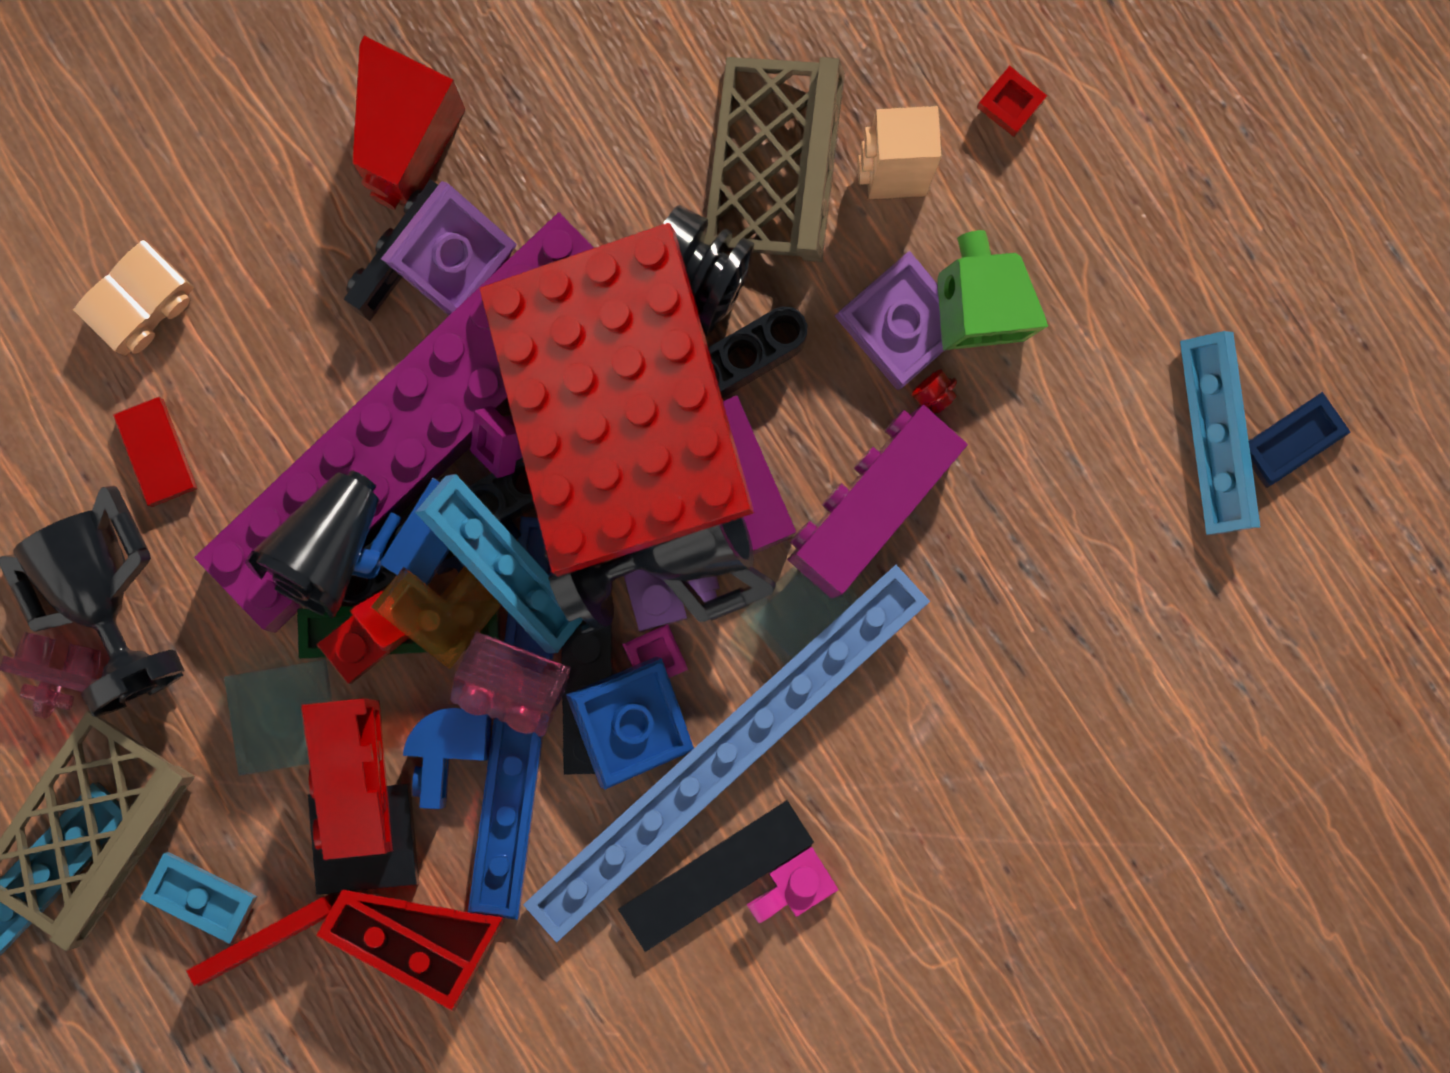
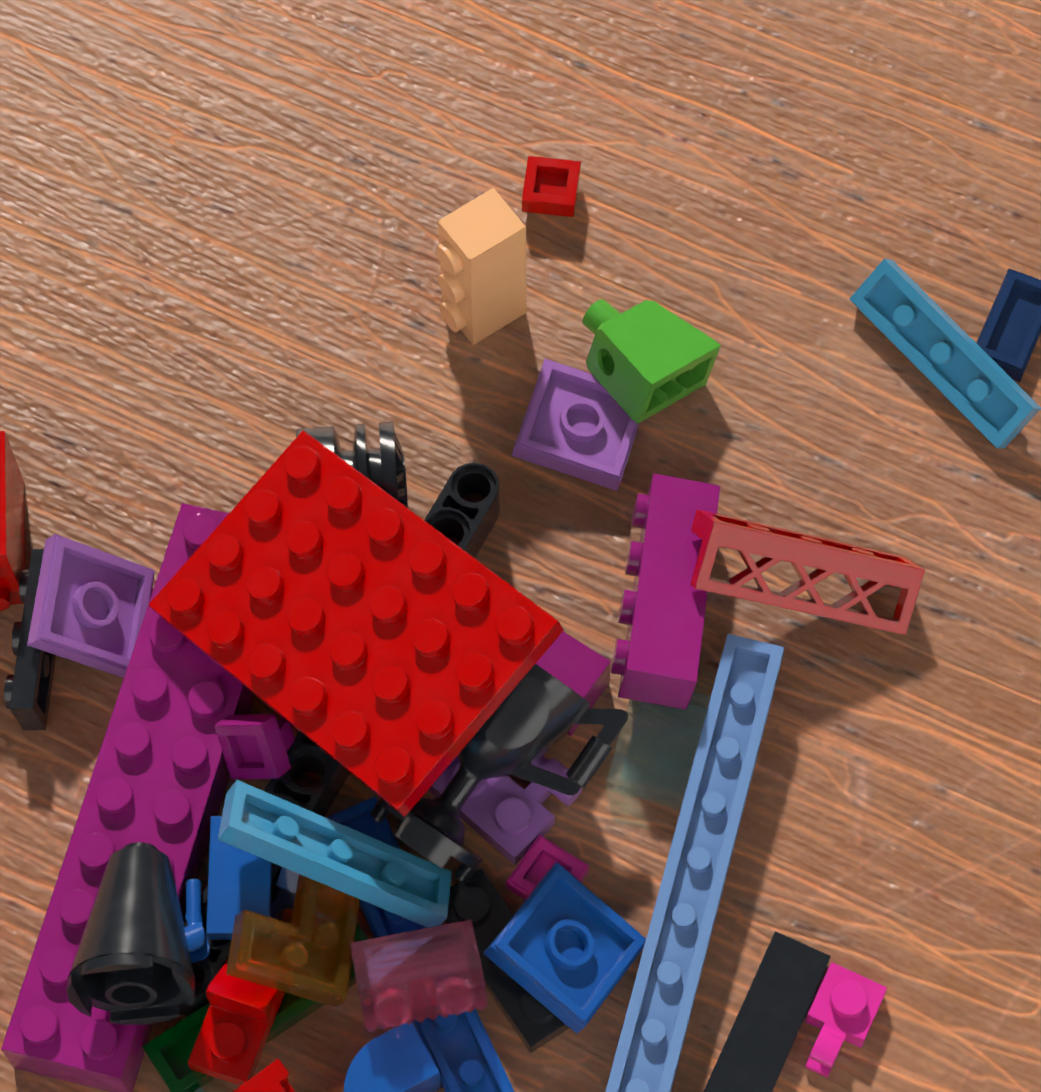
camera: 30 degrees left, 20 degrees down
dark tan fence [704,57,845,262] -> none
red plate [911,369,957,414] -> none
none -> red fence [690,509,925,635]

